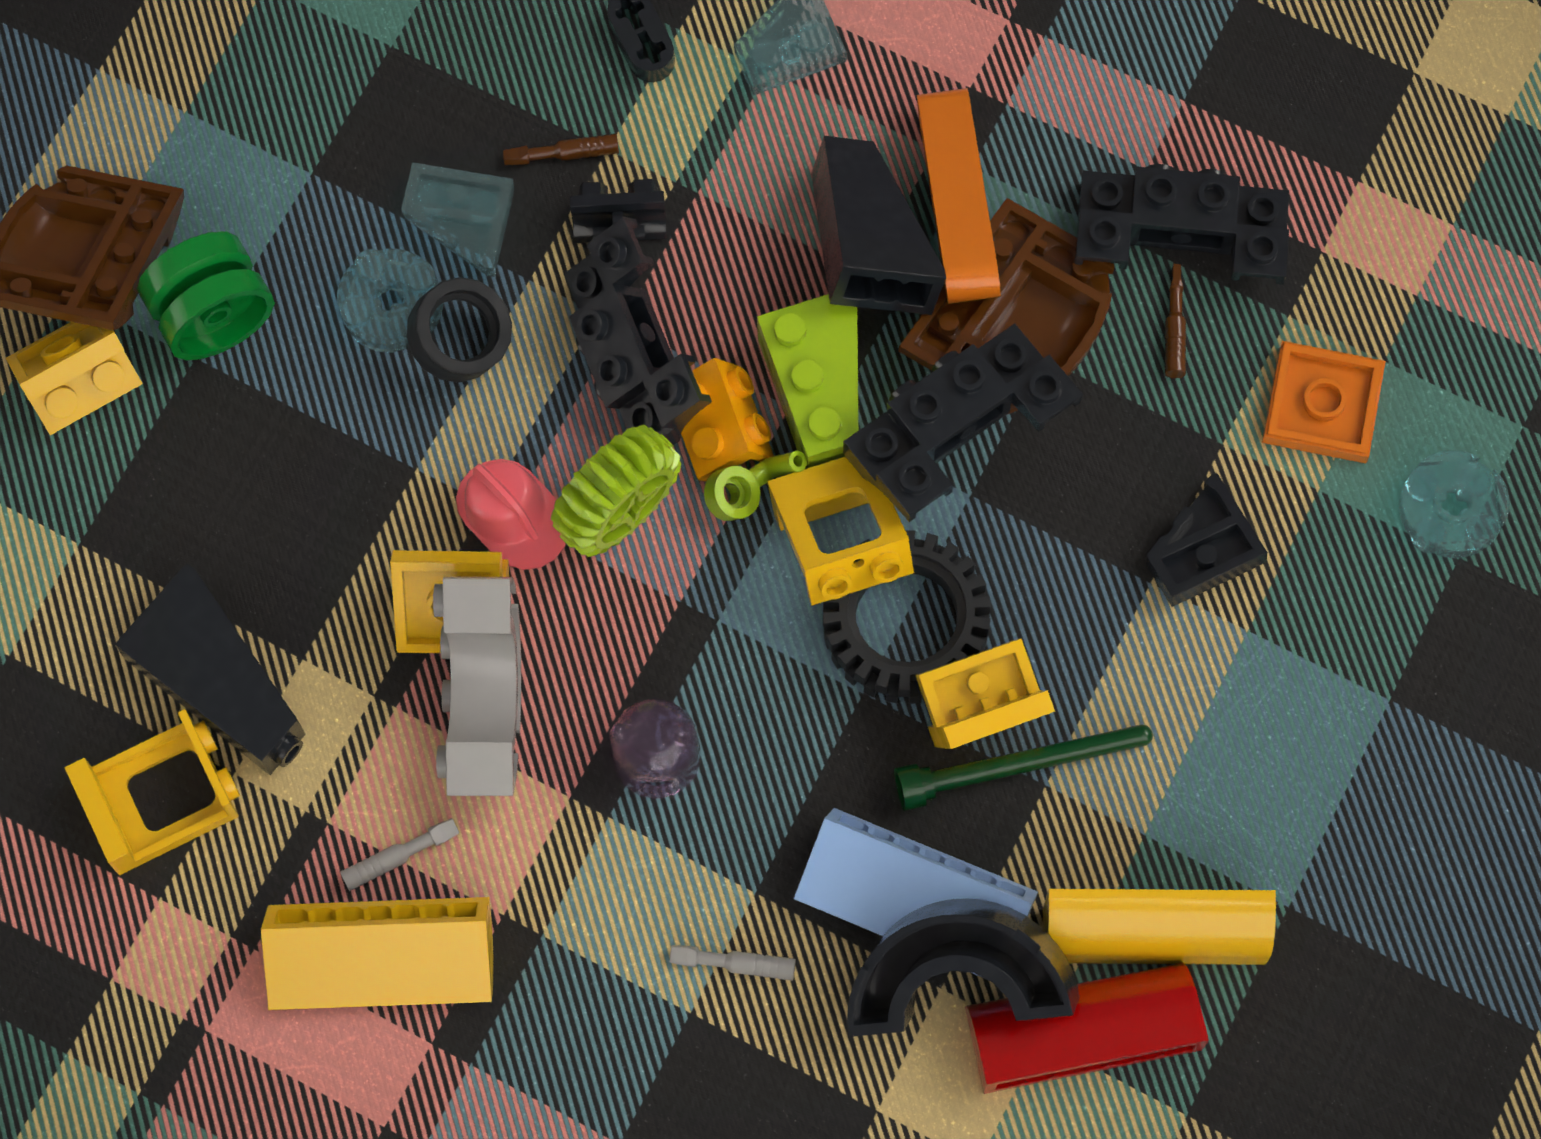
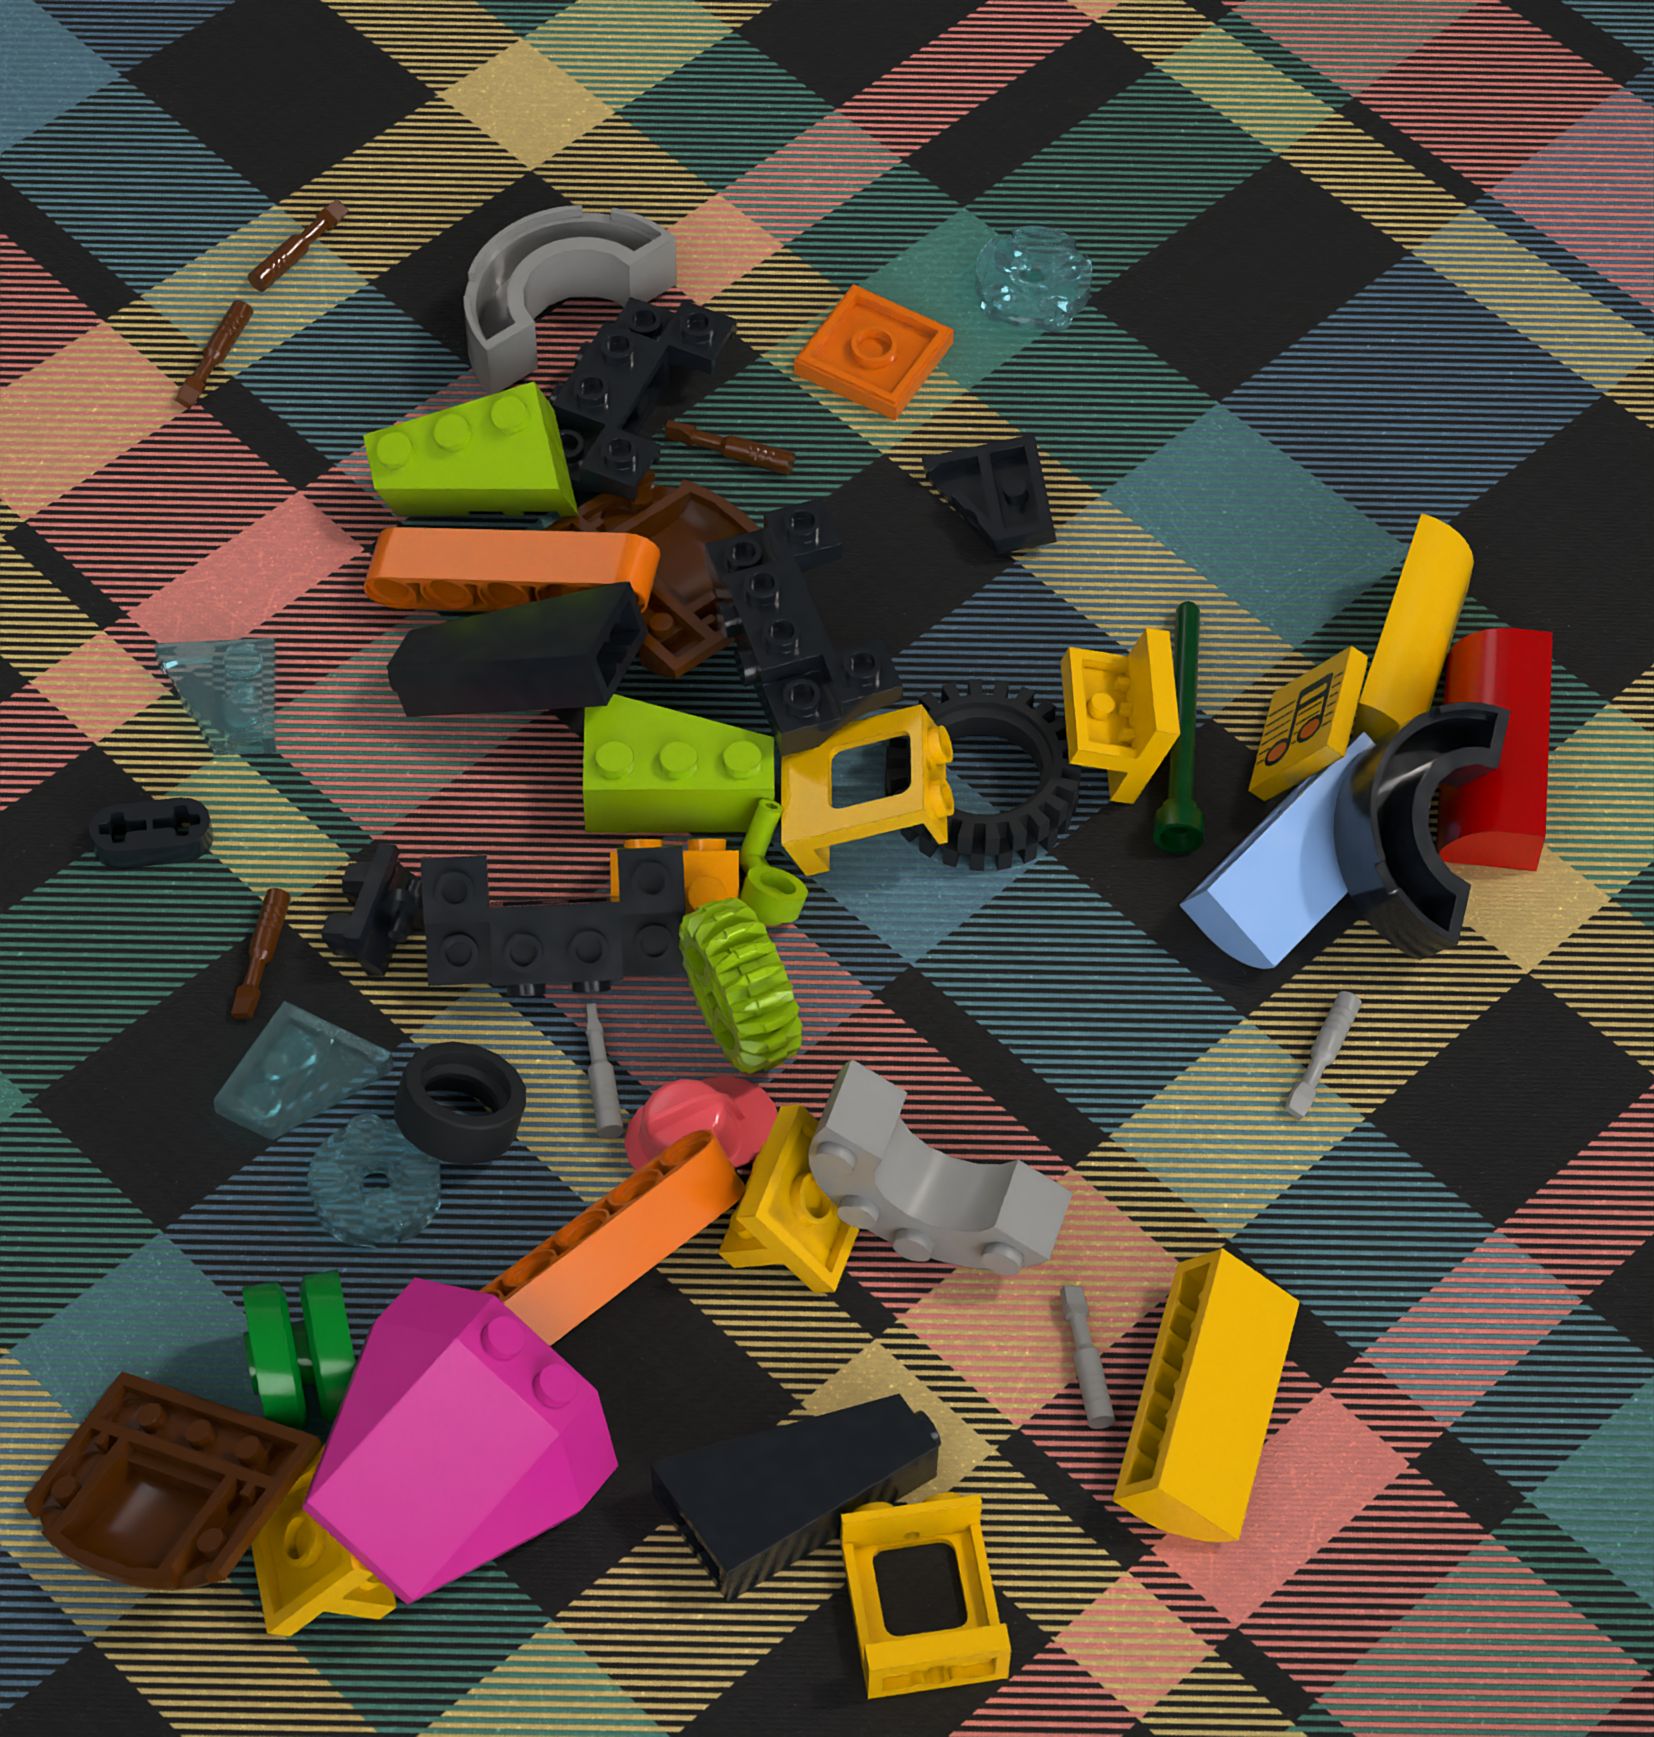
camera: 75 degrees left, 15 degrees down
clear purple piece [610,698,701,799] -> none
none -> dark pink wedge [302,1278,618,1605]
none -> lime wedge [363,381,579,516]
none -> light grey brick [463,205,677,395]
none -> orange beam [478,1129,746,1346]
none -> light grey piece [586,1003,624,1139]
none -> yellow tile [1248,646,1368,801]

